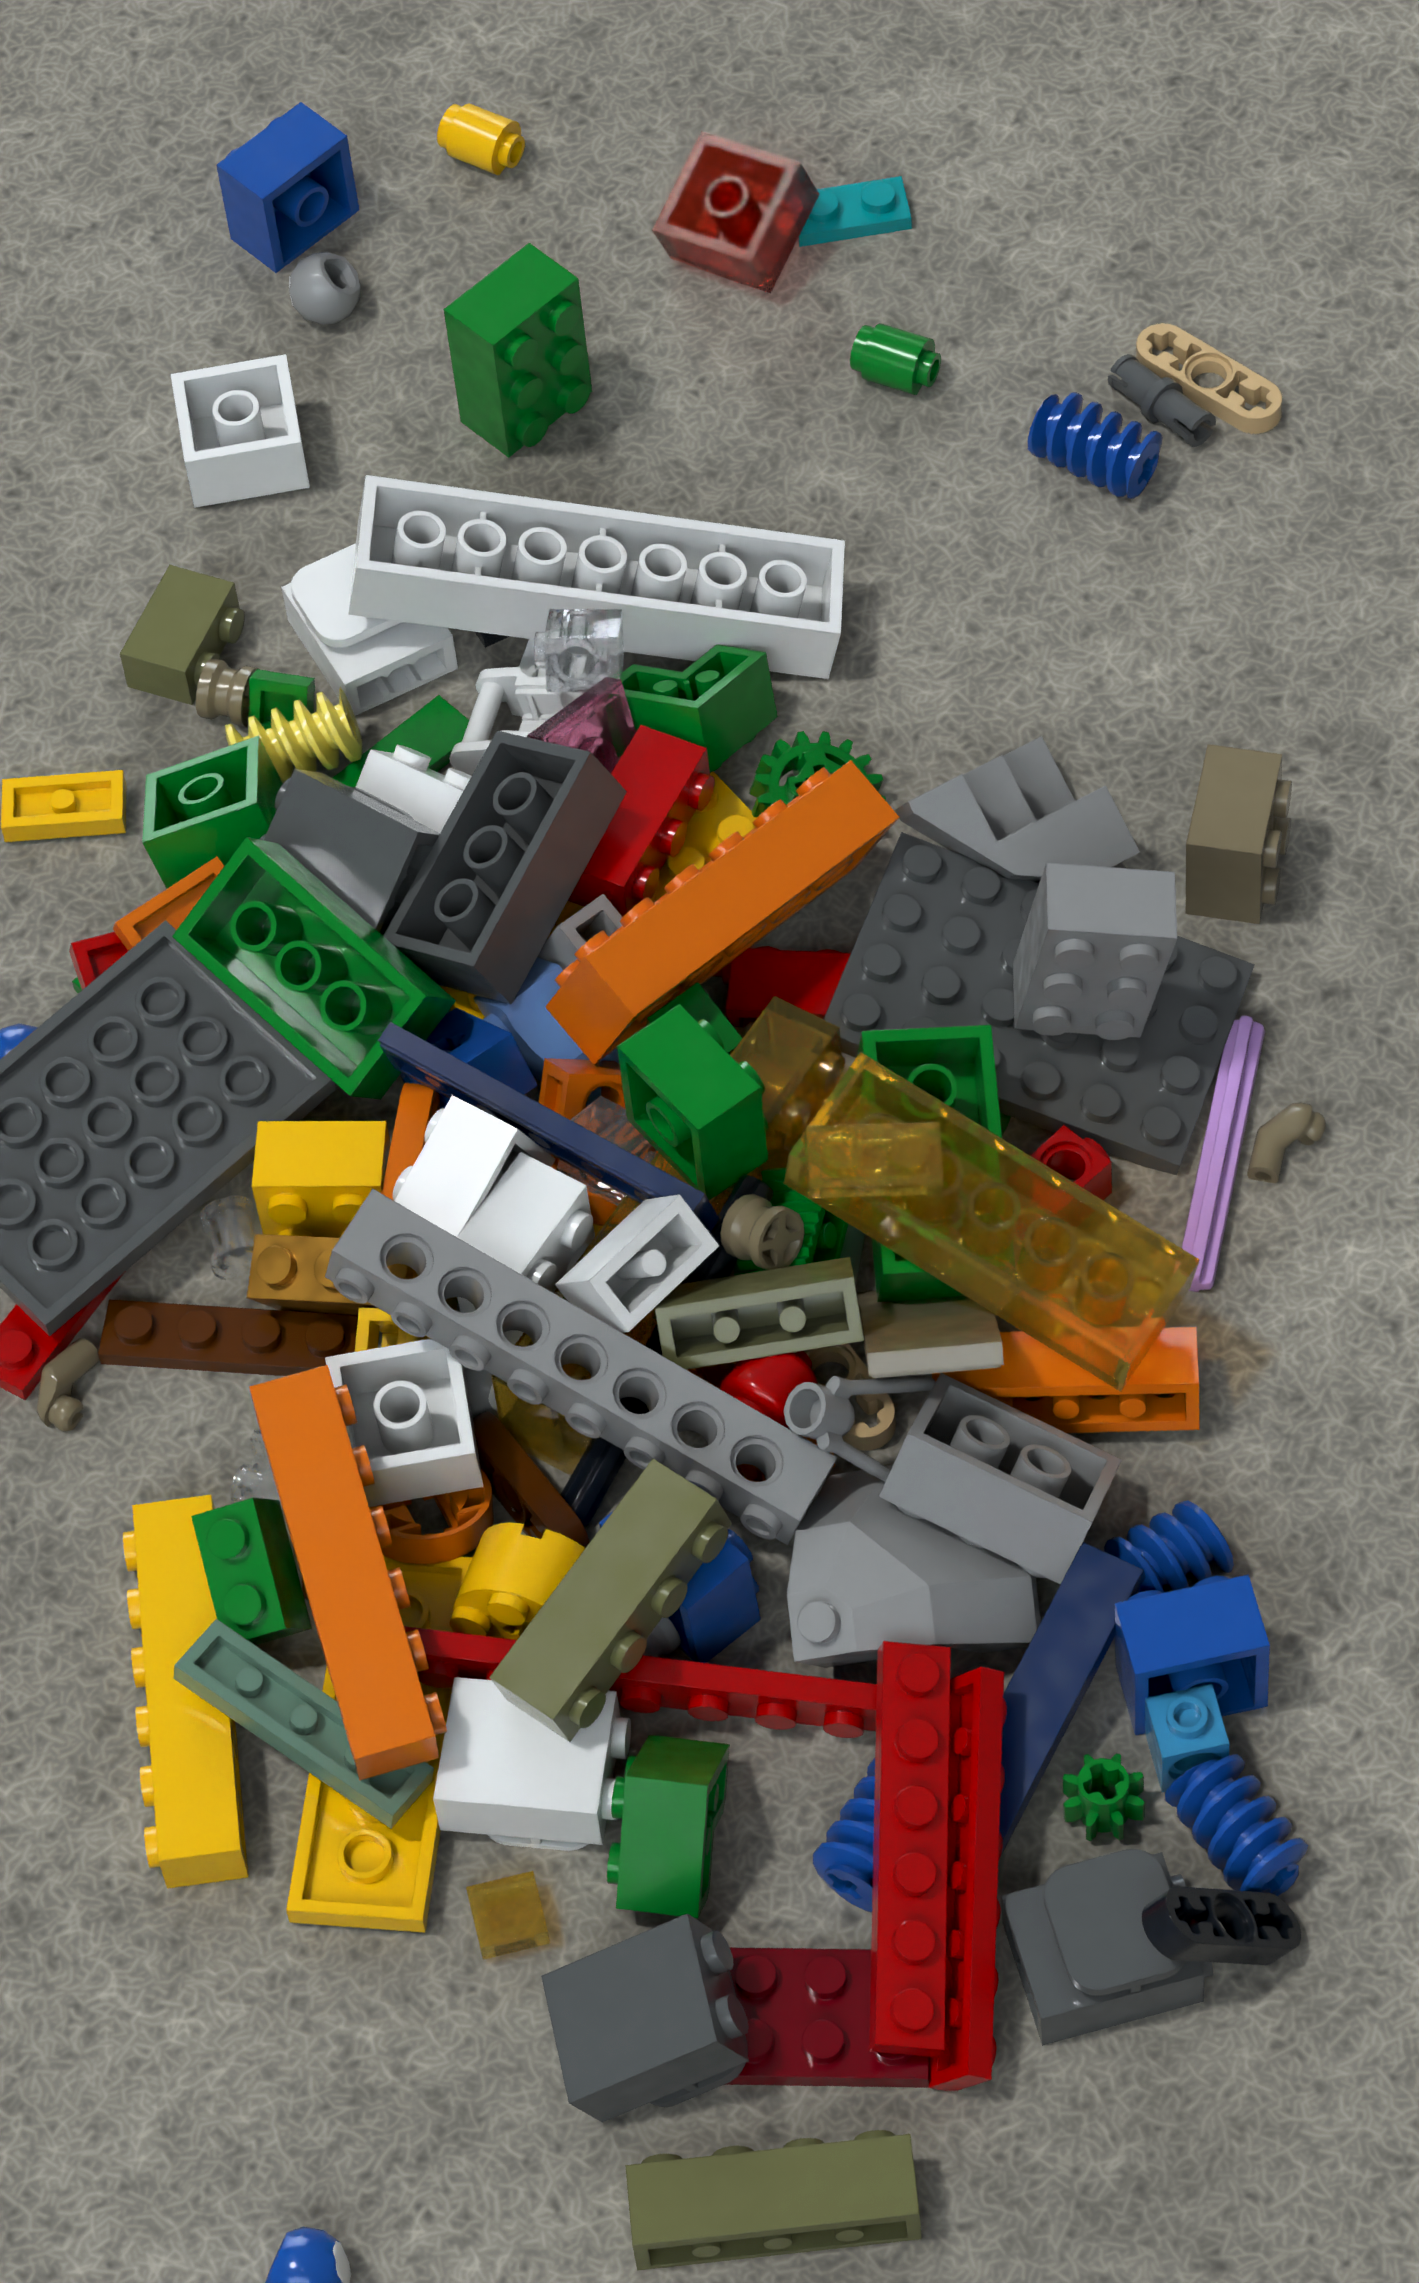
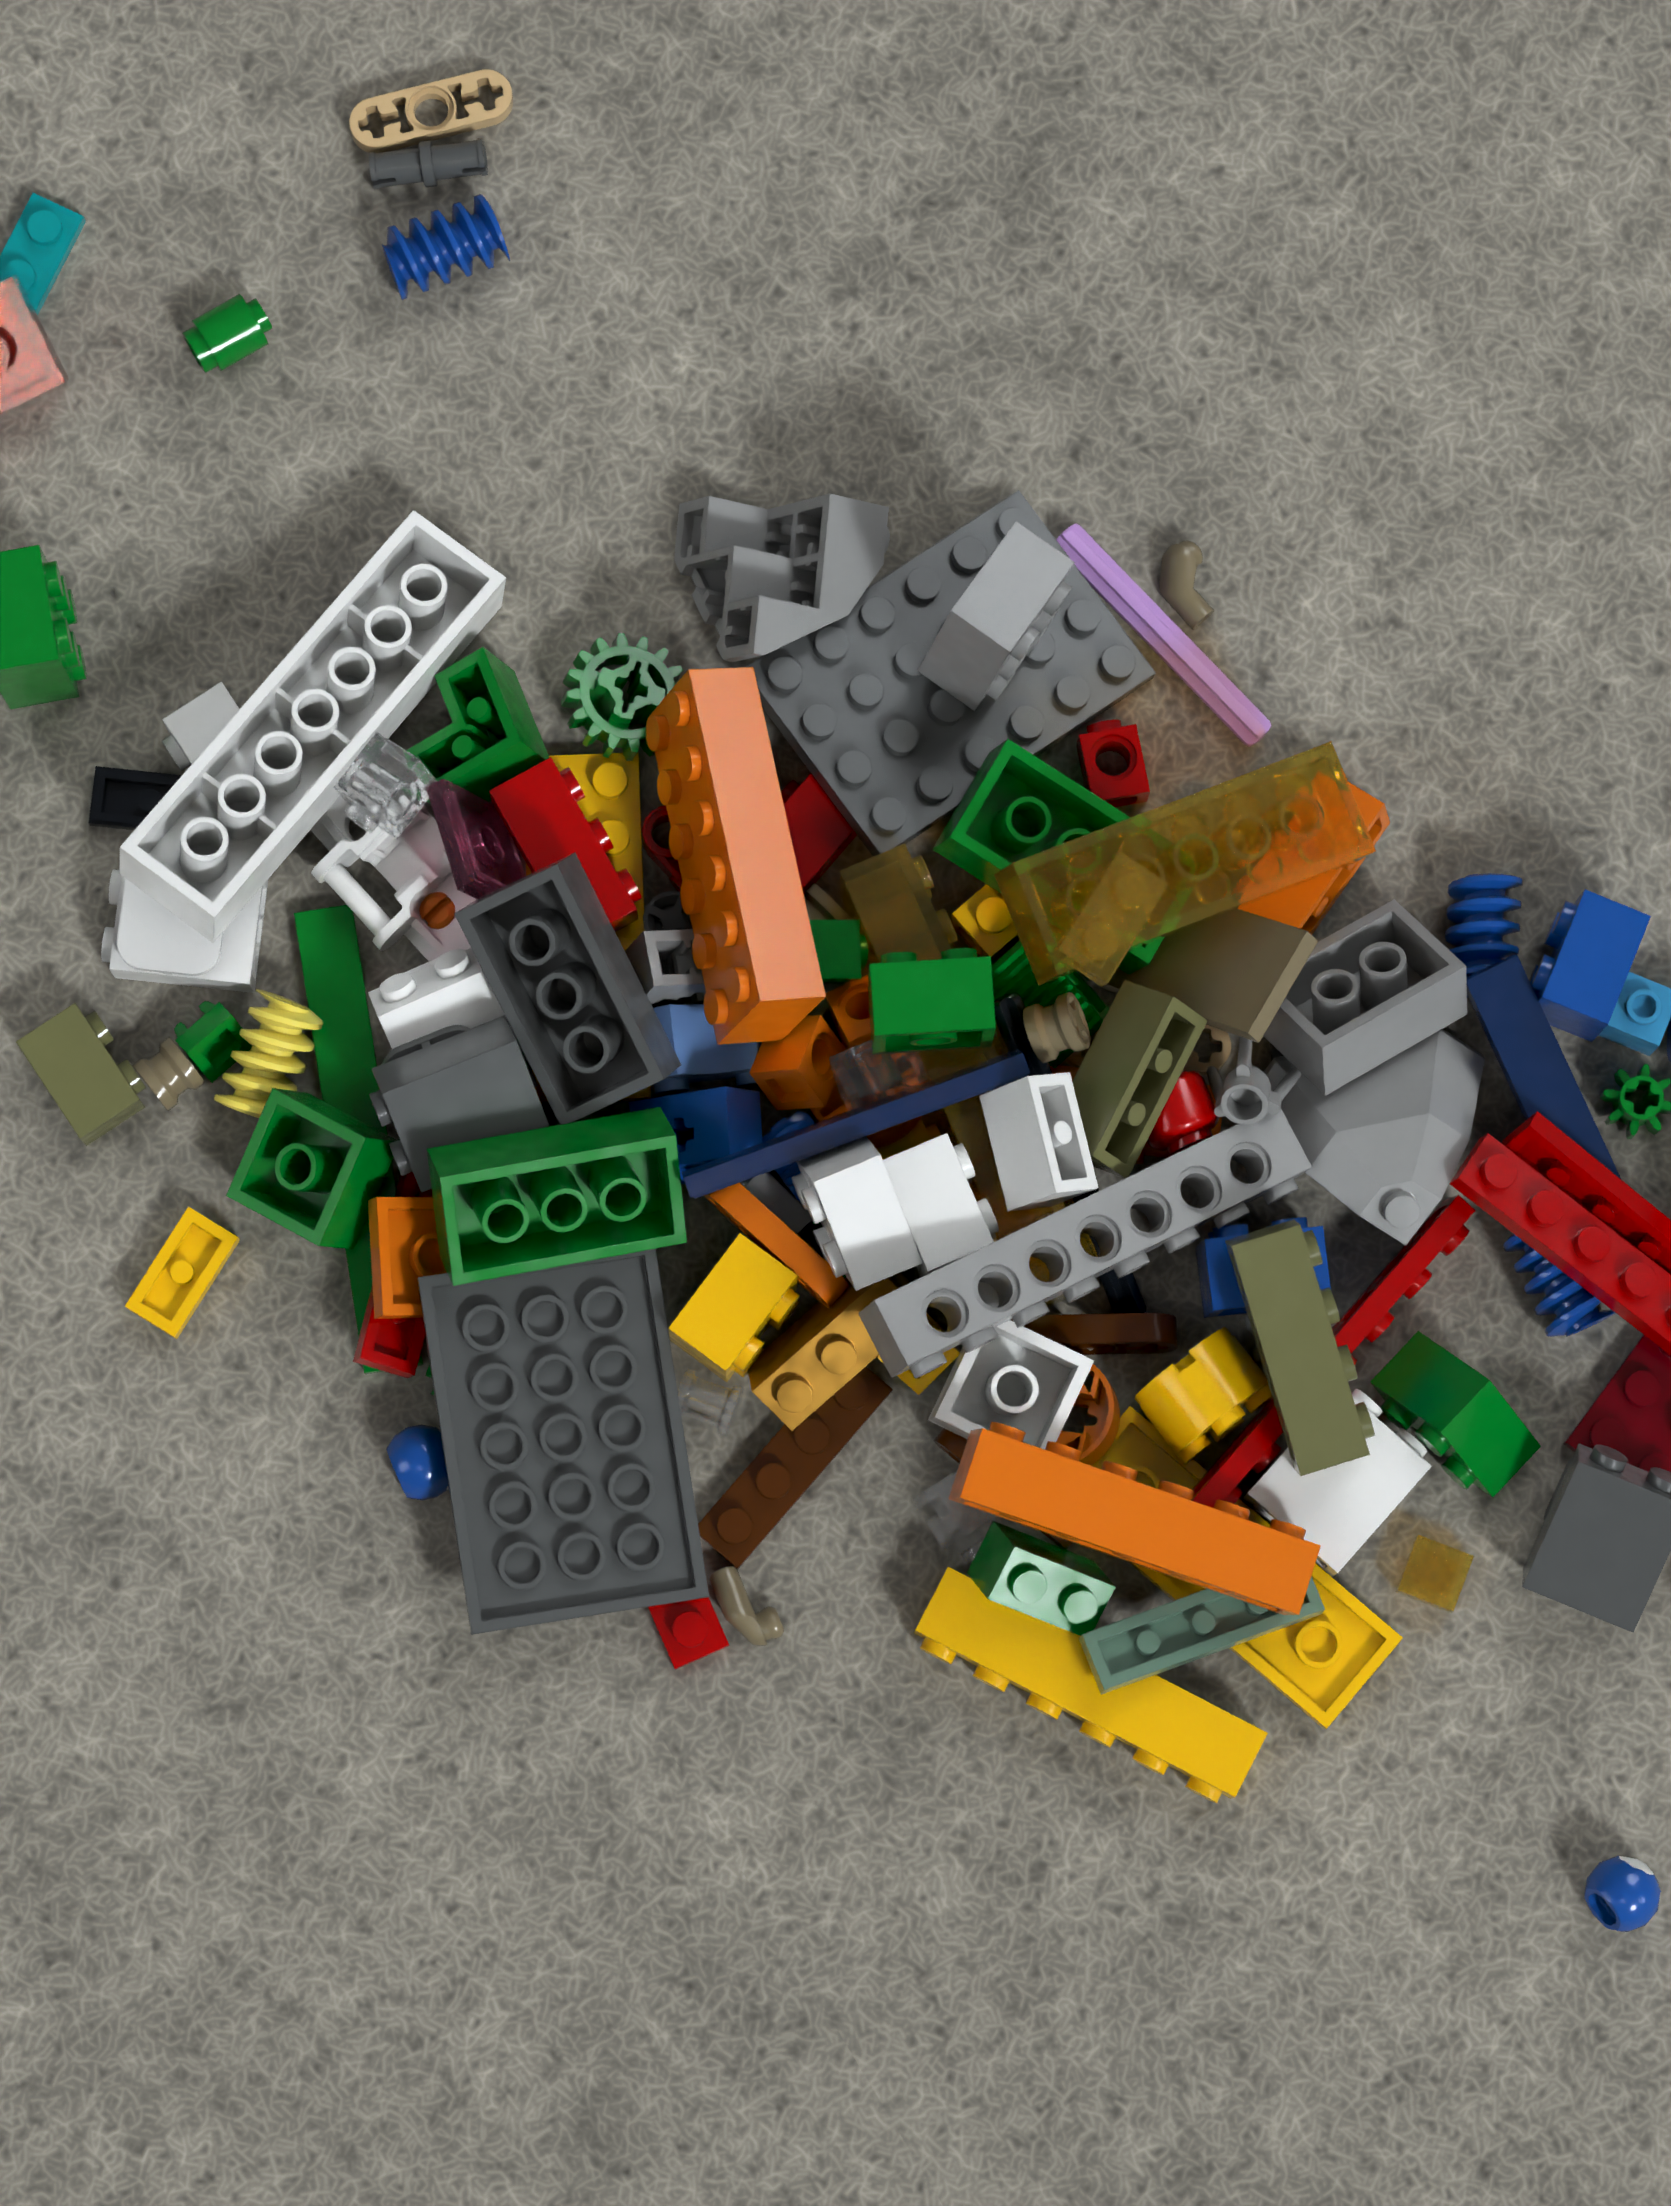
camera: 65 degrees left, 25 degrees up
dark tan brick [1186,744,1292,924] -> none

